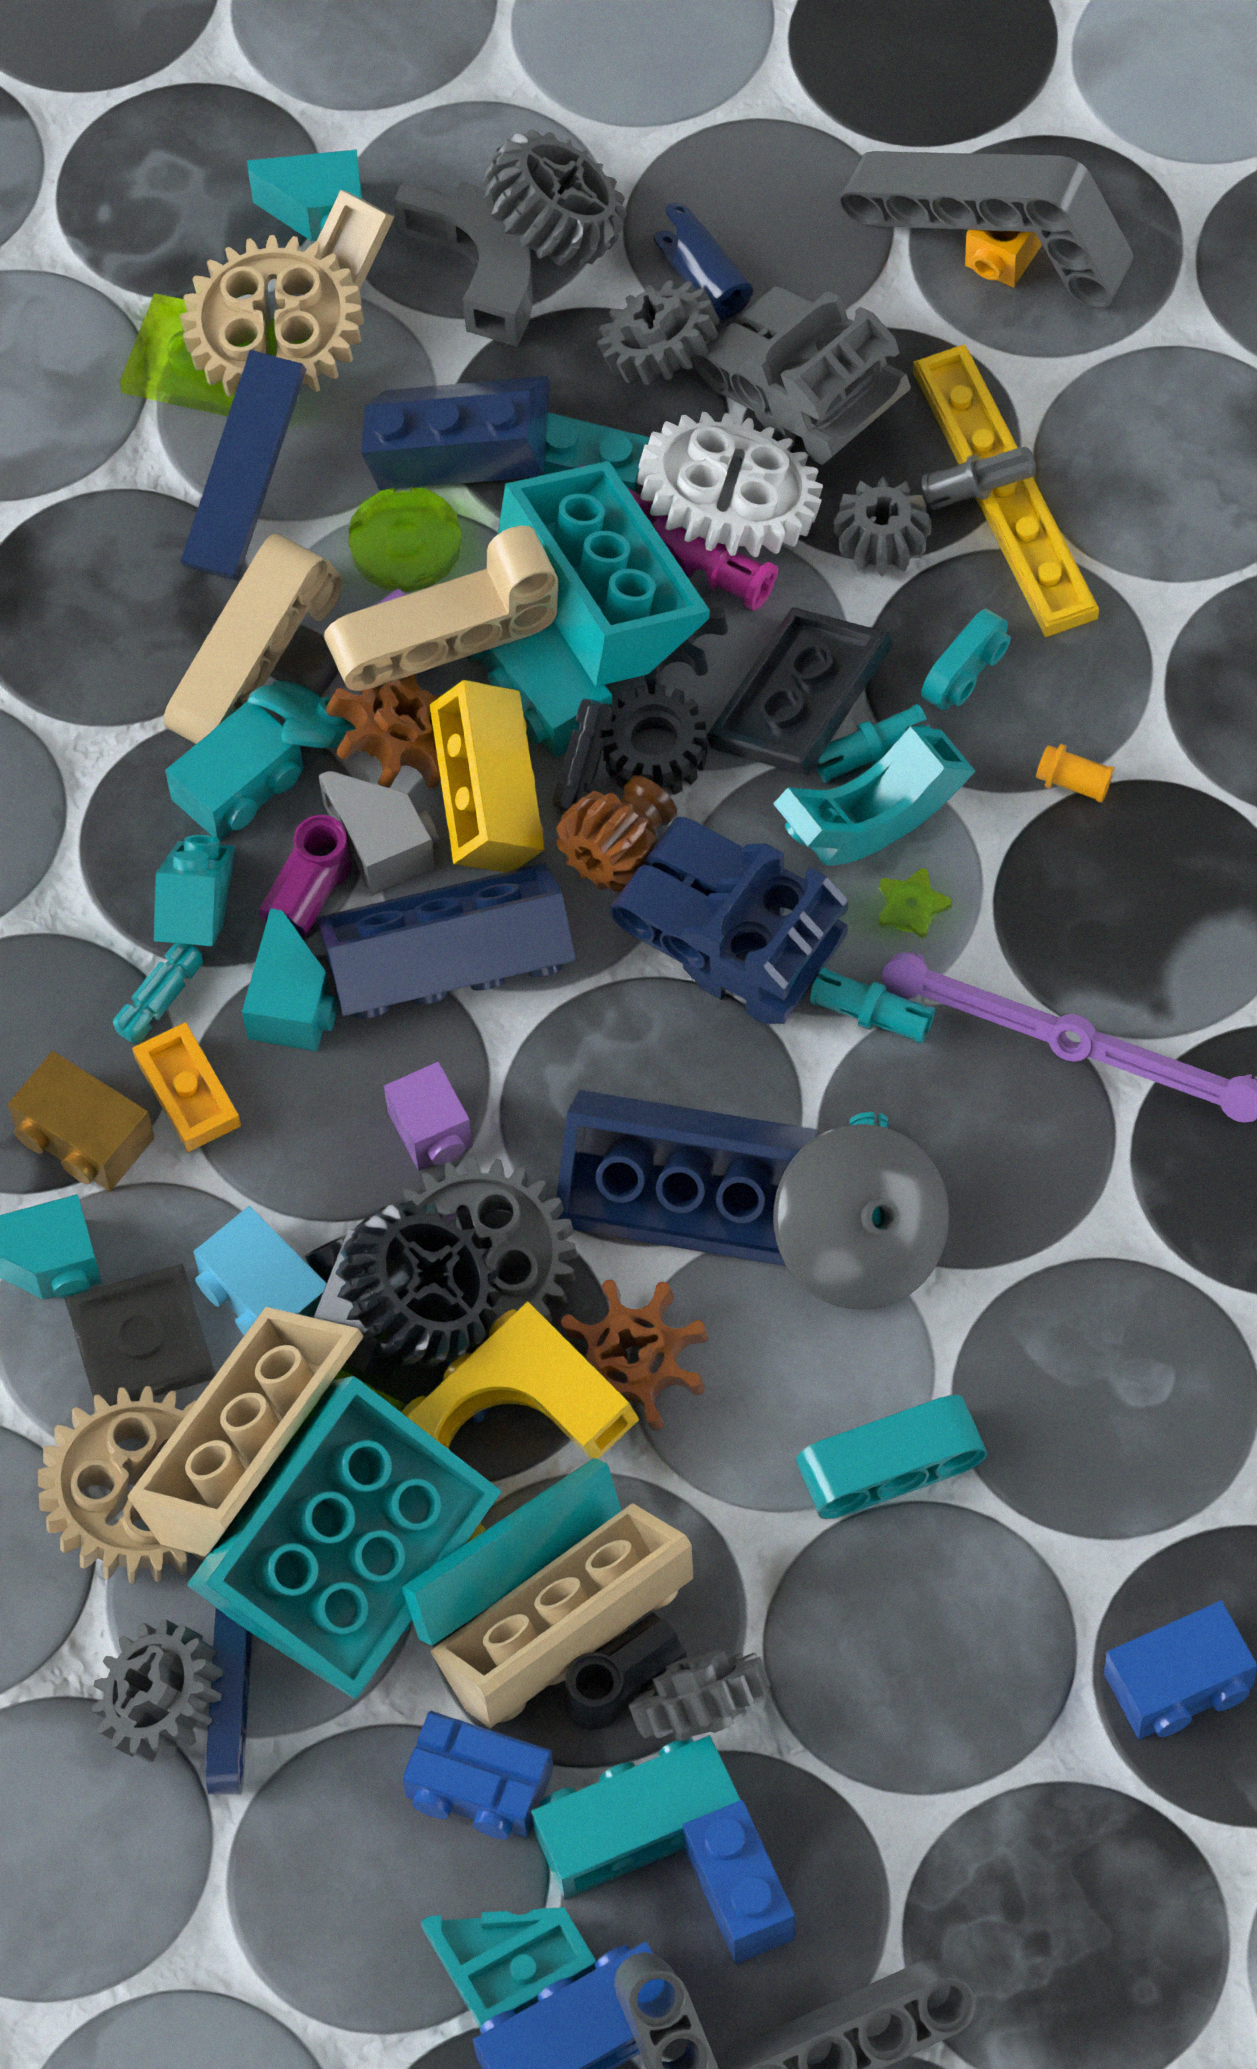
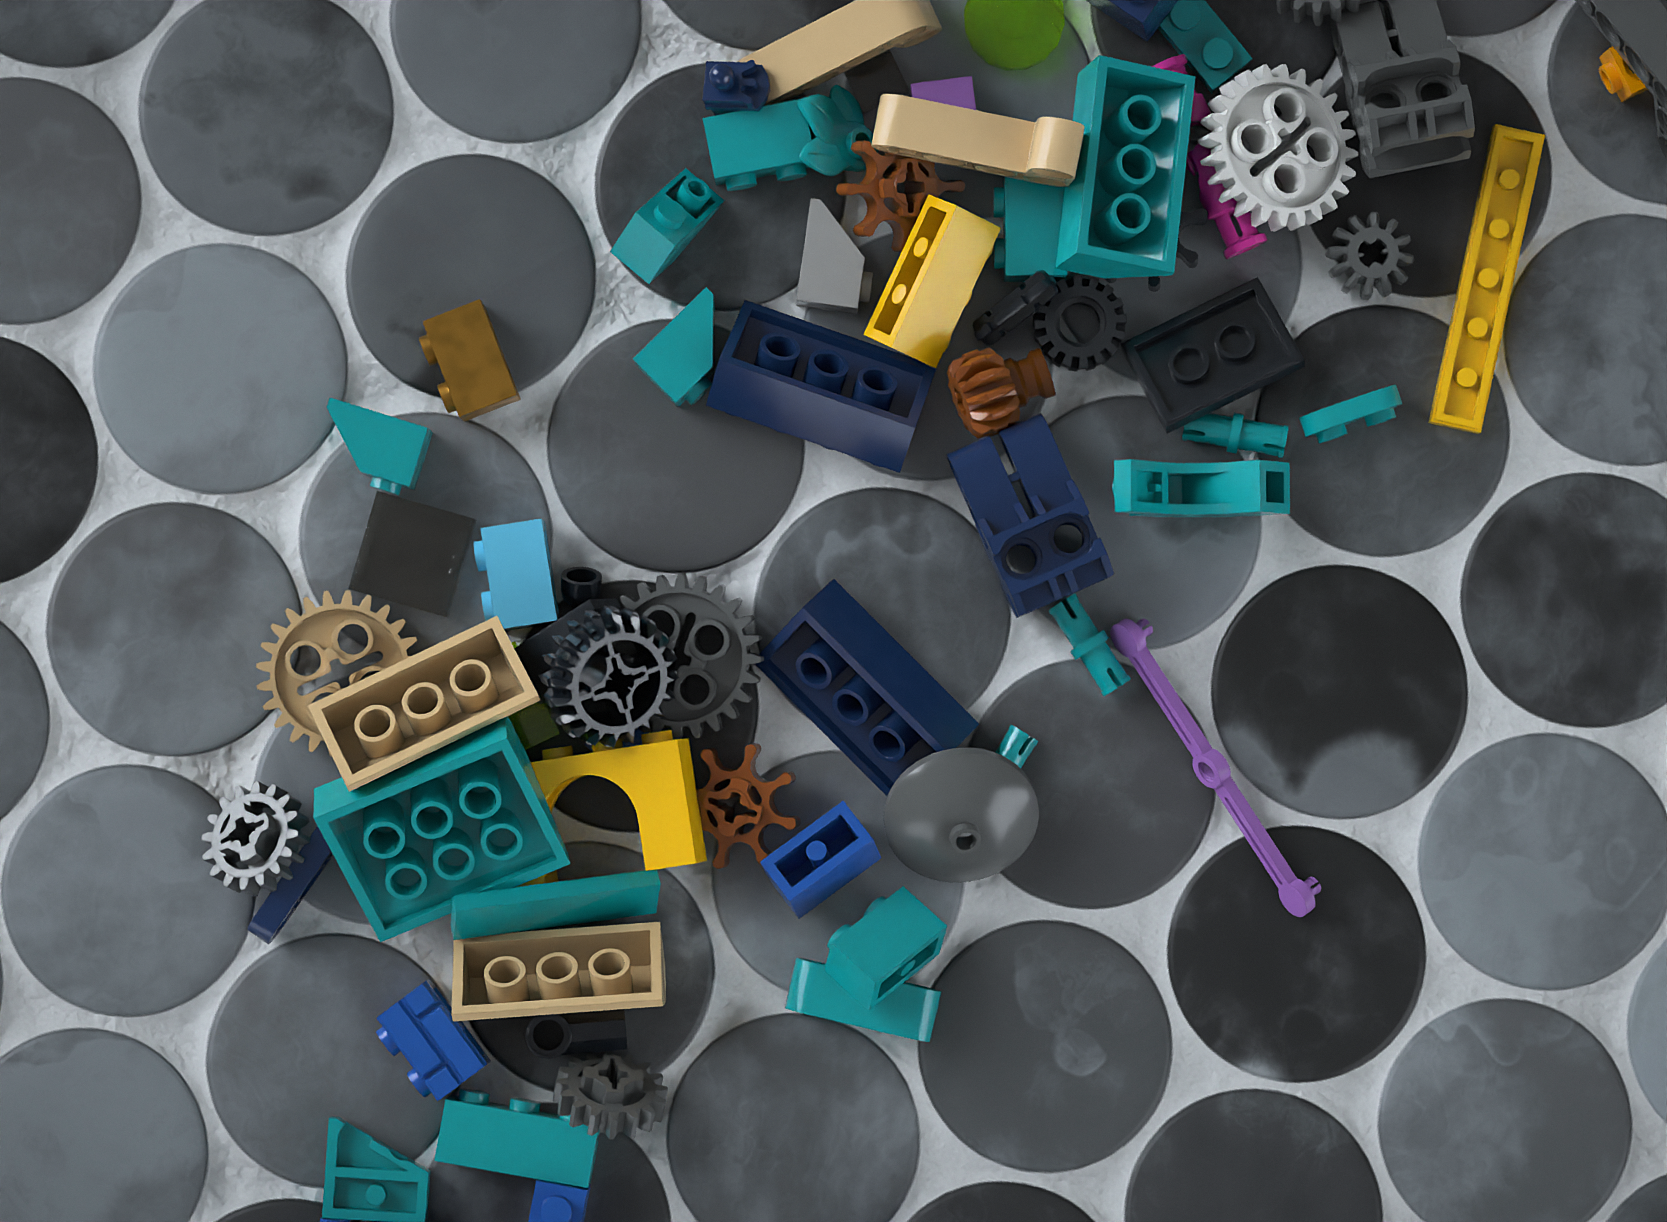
camera: 30 degrees right, 25 degrees up
teal axle [113,943,203,1044] -> none
light orange plate [132,1022,241,1153] -> none
magenta piece [259,814,352,937] -> none
medium lavender brick [384,1061,473,1171] -> none
clear neon green plate [878,868,953,938] -> none
dark grey axle [922,447,1036,510] -> none
light orange pin [1036,744,1115,803] -> none
none -> dark blue piece [702,60,770,116]
none -> blue brick [760,801,881,919]
none -> teal brick [824,886,947,1011]

